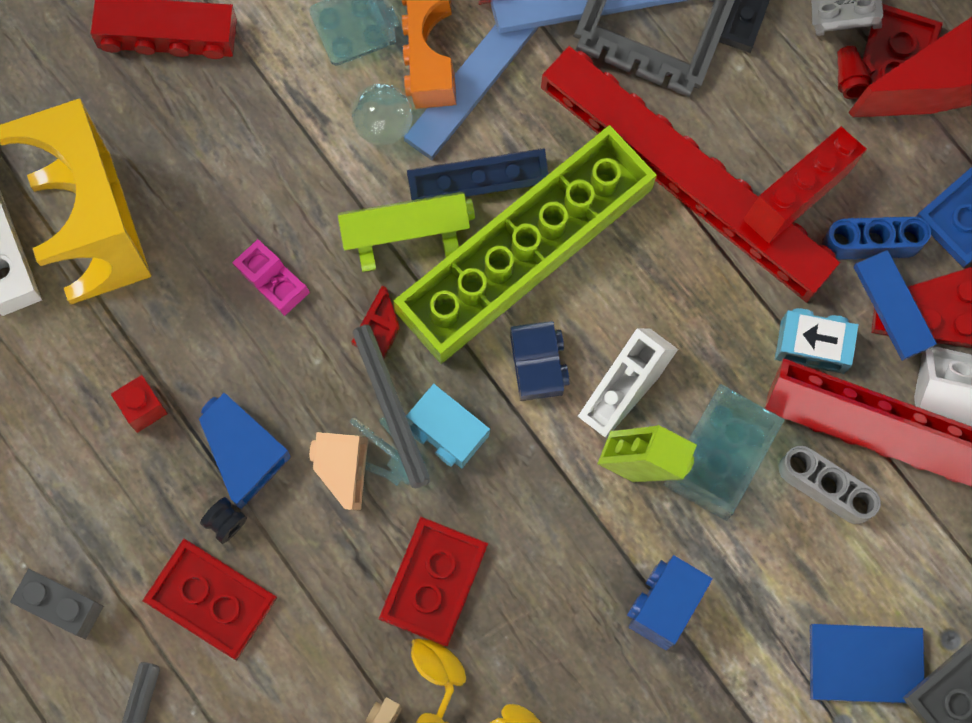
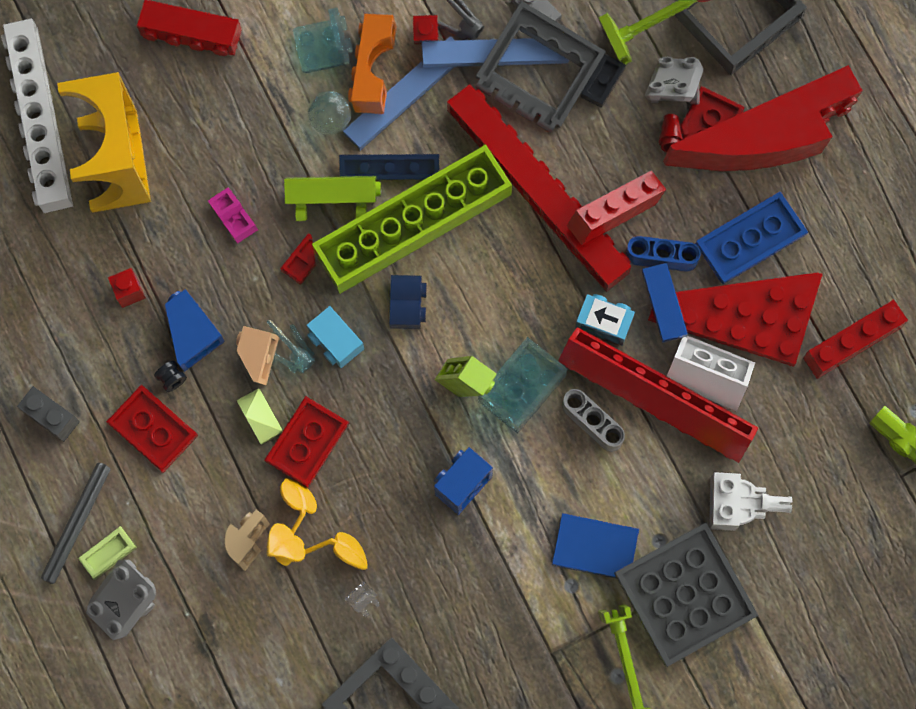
camera: 15 degrees right, 0 degrees up
dark grey axle [353,325,430,488] -> none
white slope [578,328,678,438] -> none
none -> yellowish green slope [237,388,283,445]

